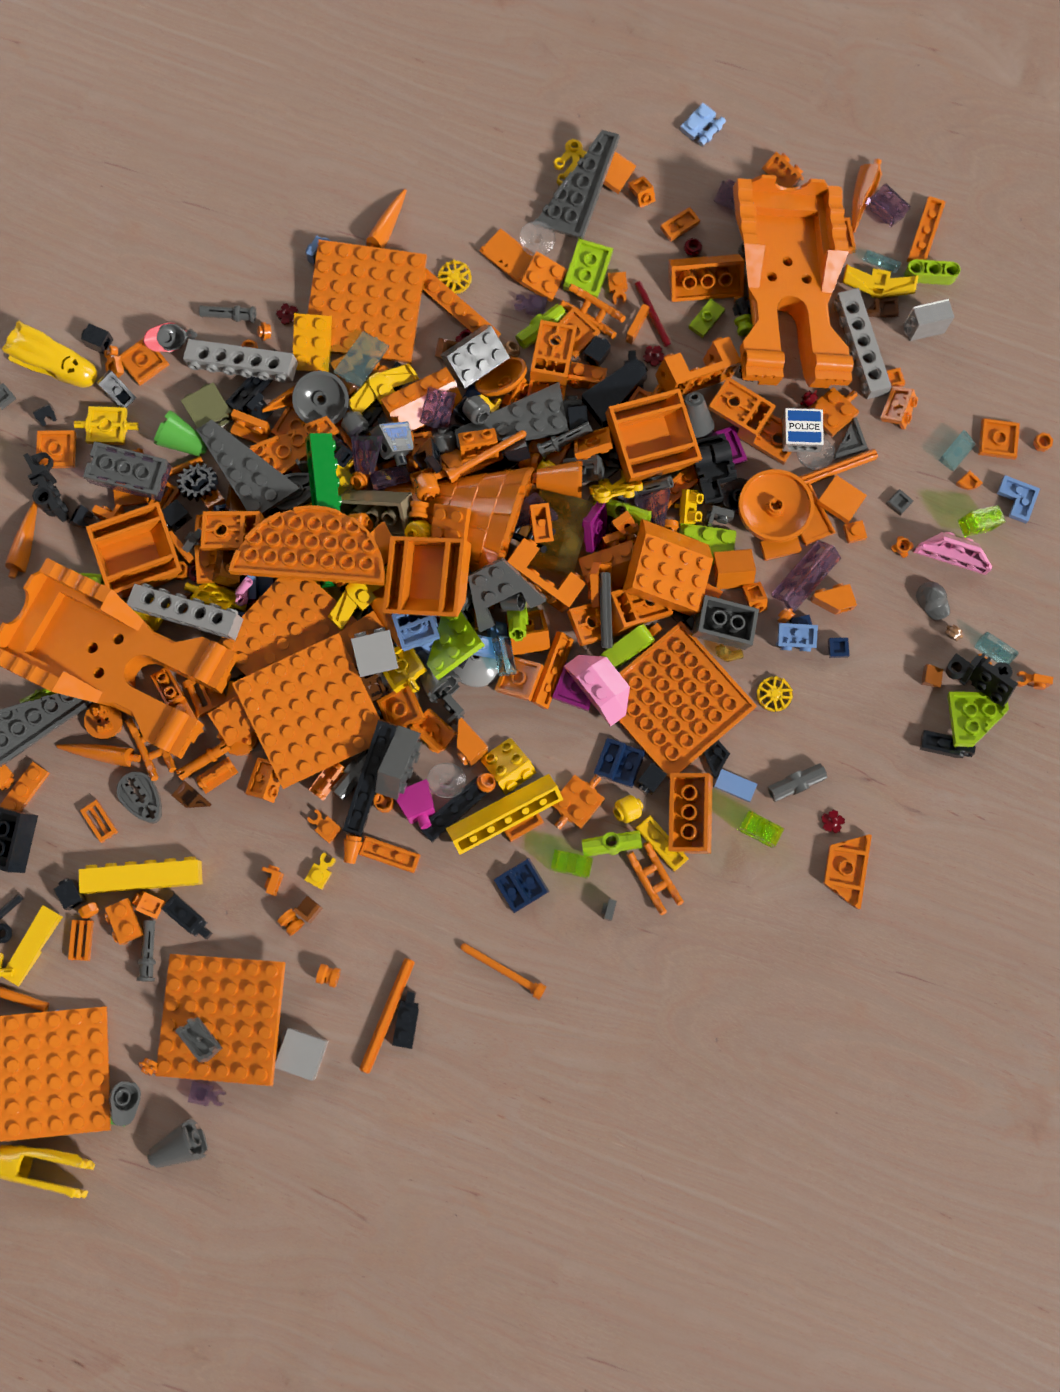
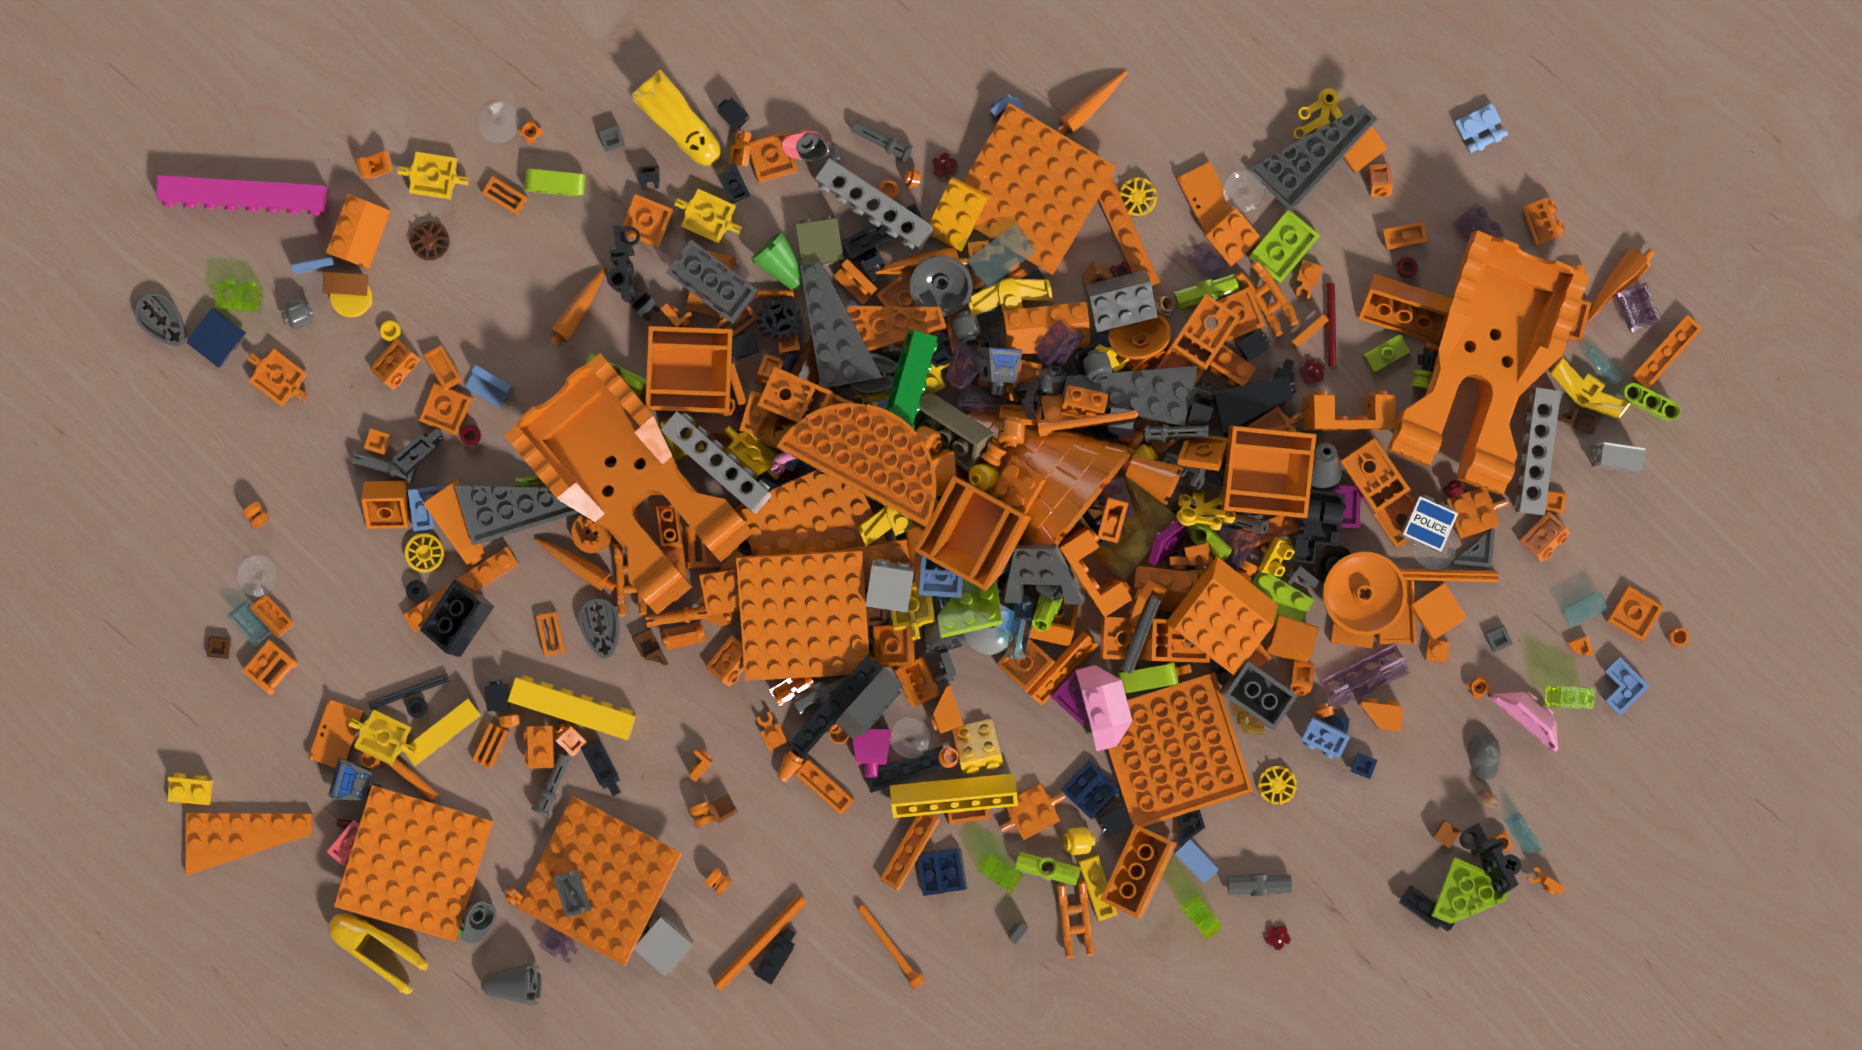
camera: 30 degrees right, 10 degrees up
dark grey plate [182,528,202,553] -> none
yellow plate [304,853,336,890] -> none
orange plate [350,471,368,490] -> none
orange wing [823,834,872,909] -> none
none -> orange plate [880,814,941,891]

